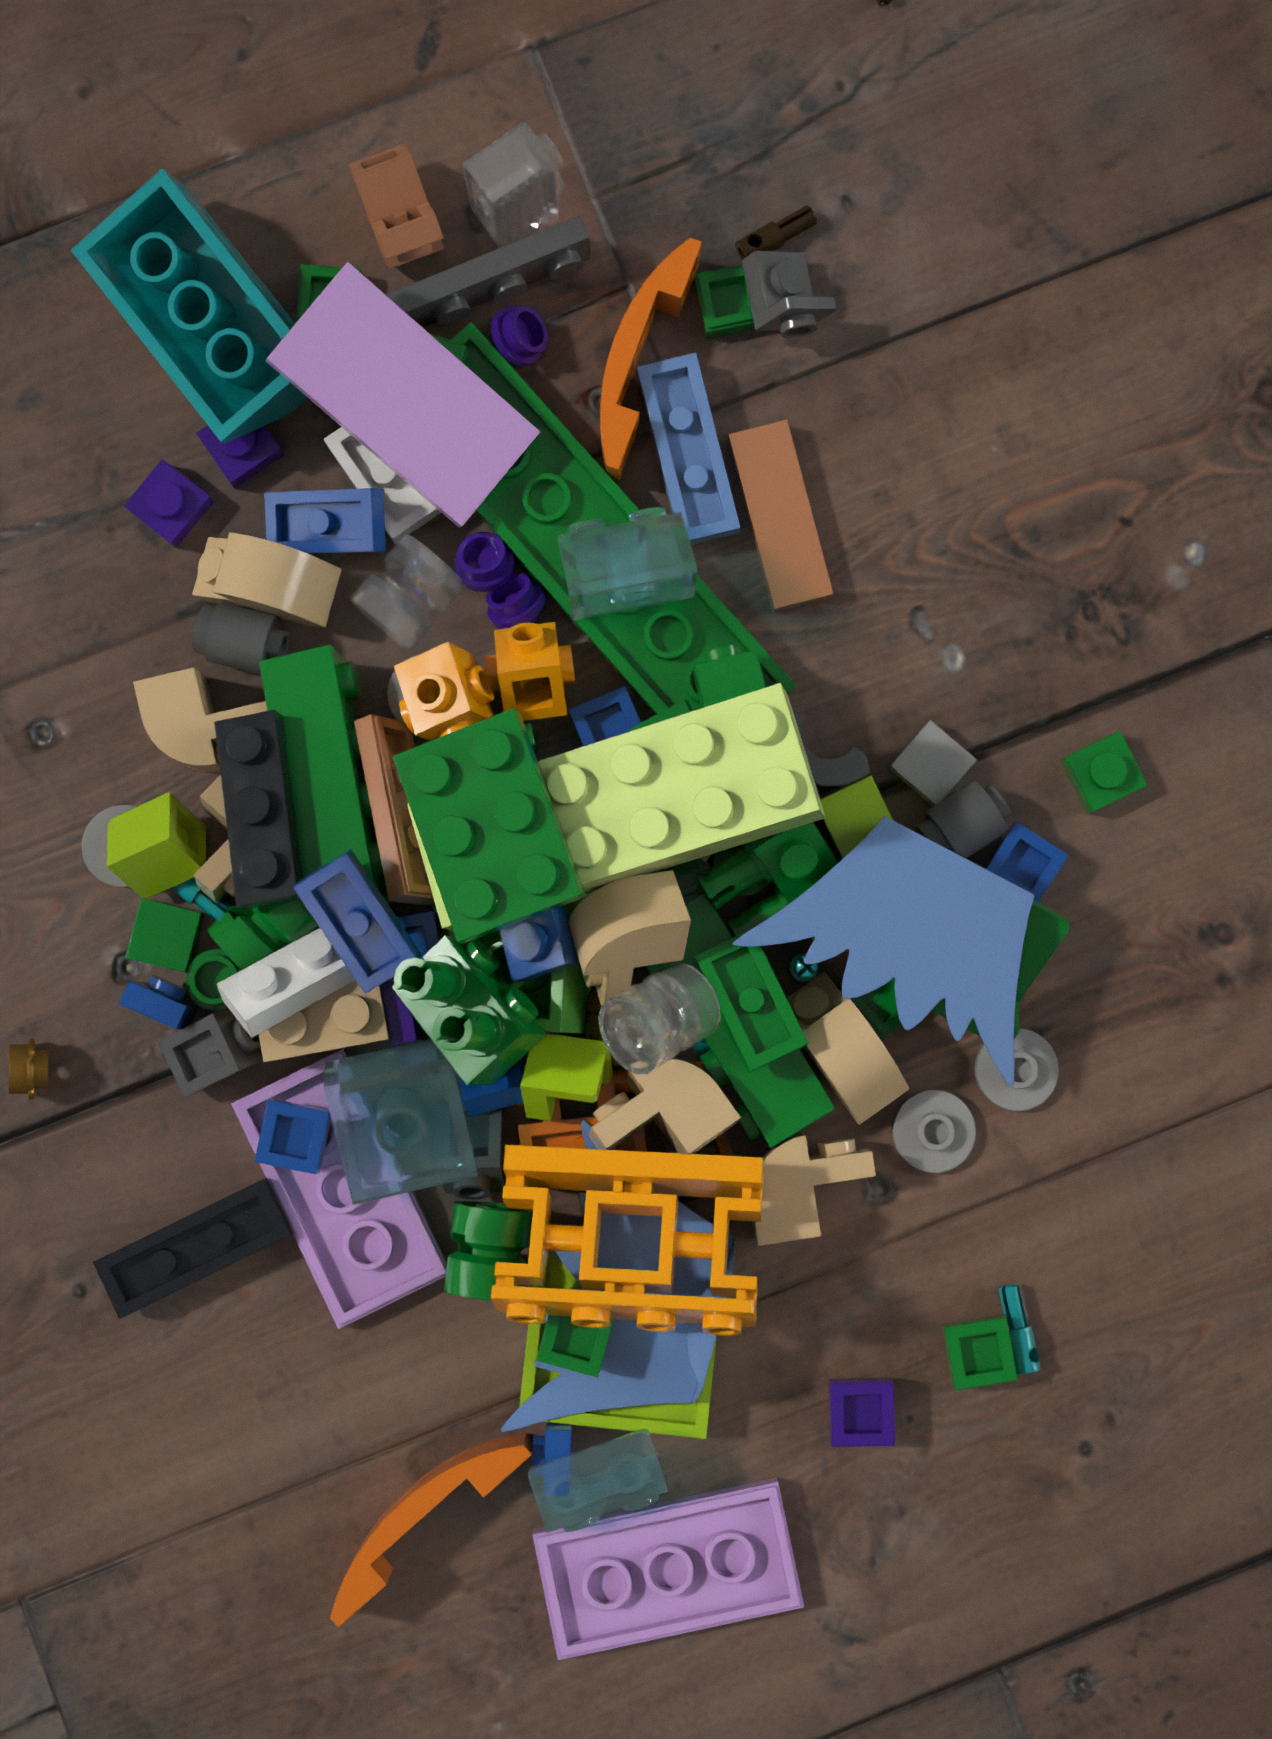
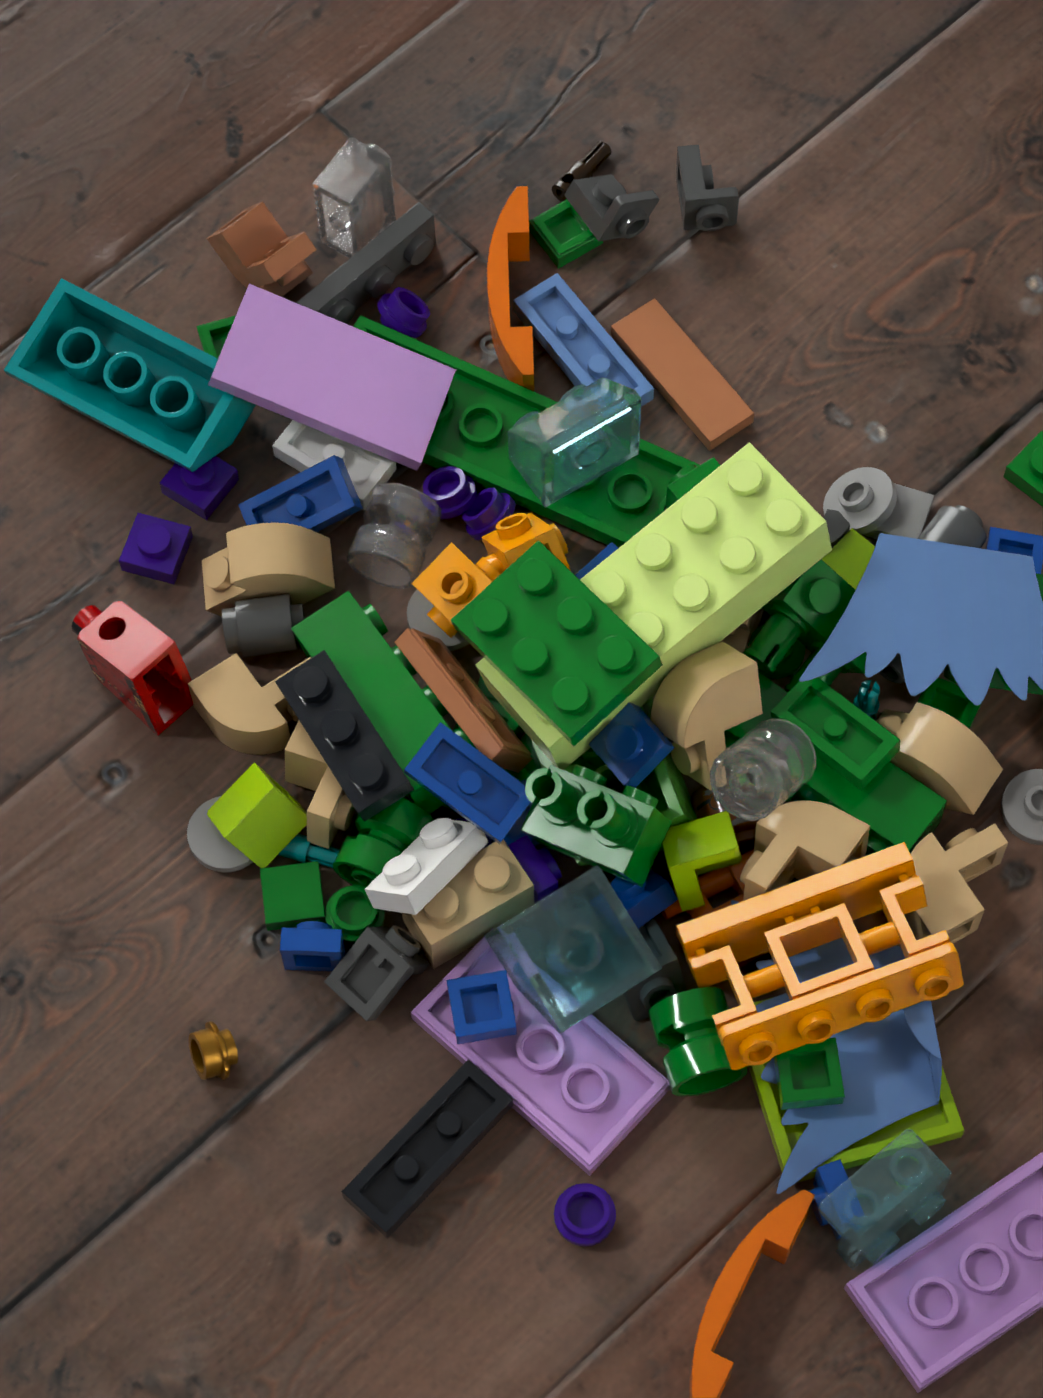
camera: 15 degrees left, 20 degrees down
none -> red torso [72,601,193,736]
none -> dark purple plate [554,1183,616,1246]
none -> dark grey bracket [676,144,739,231]
none -> light grey piece [823,467,897,535]

